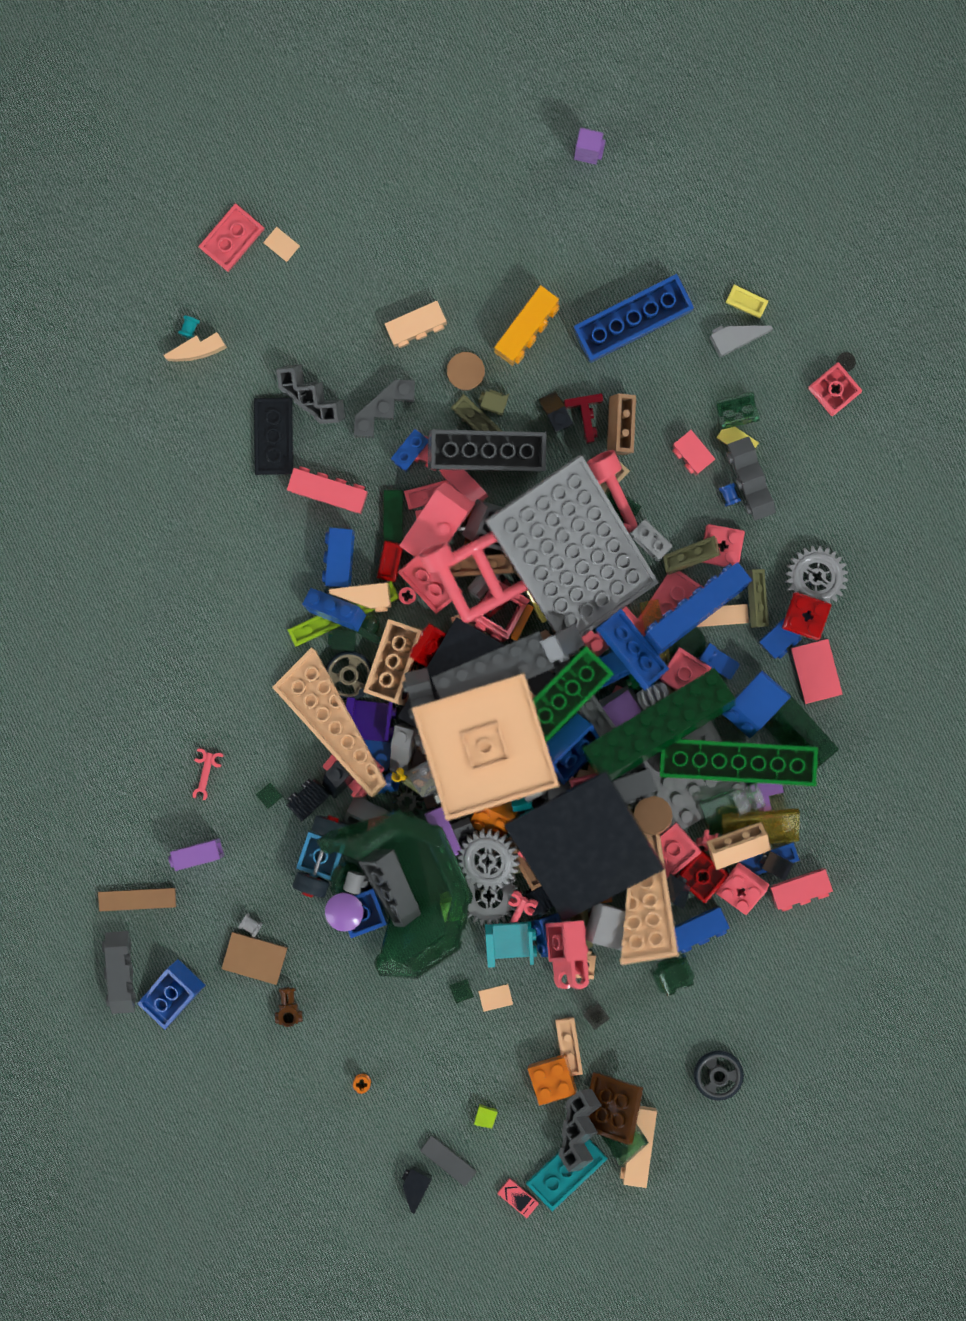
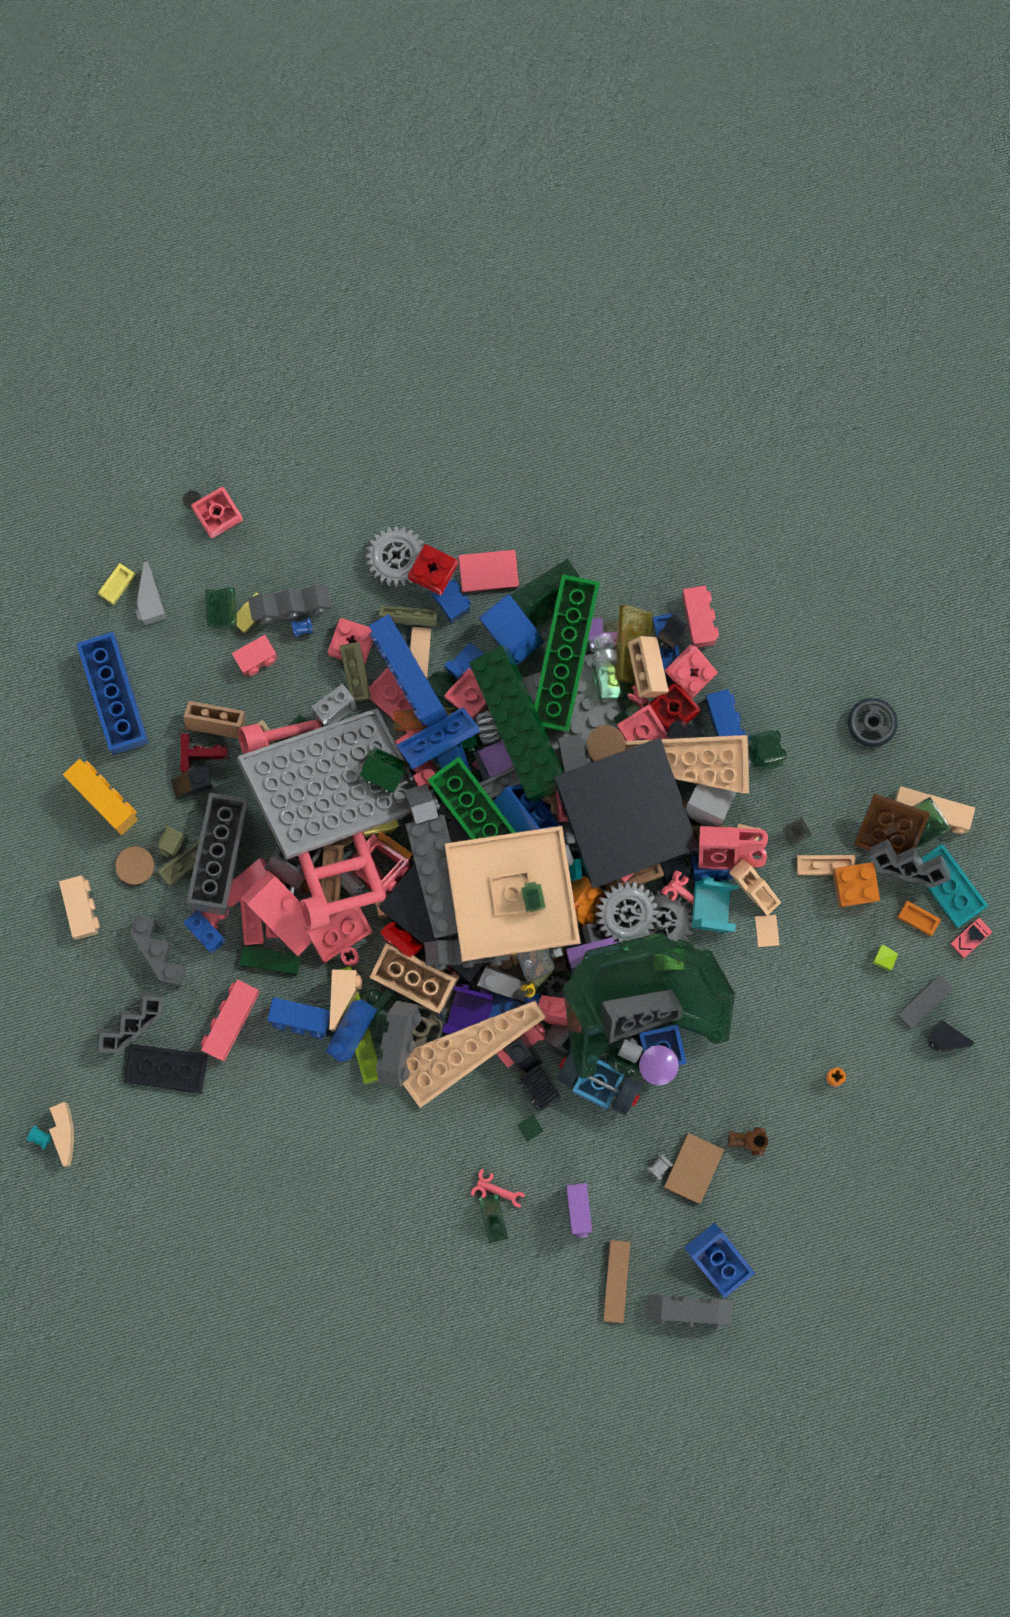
camera: 90 degrees left, 10 degrees down
red tile [377,540,403,582] -> none
clear green plate [449,978,474,1004] -> none
none -> dark green slope [359,746,409,793]
none -> dark grey brick [376,1001,421,1087]
none -> clear green slope [479,1194,508,1243]
none -> clear green brick [521,882,546,913]
none -> coral brick [538,995,584,1028]
none -> clear green tile [614,704,640,724]
none -> light nougat slope [729,859,781,916]
none -> orange tile [897,900,941,937]

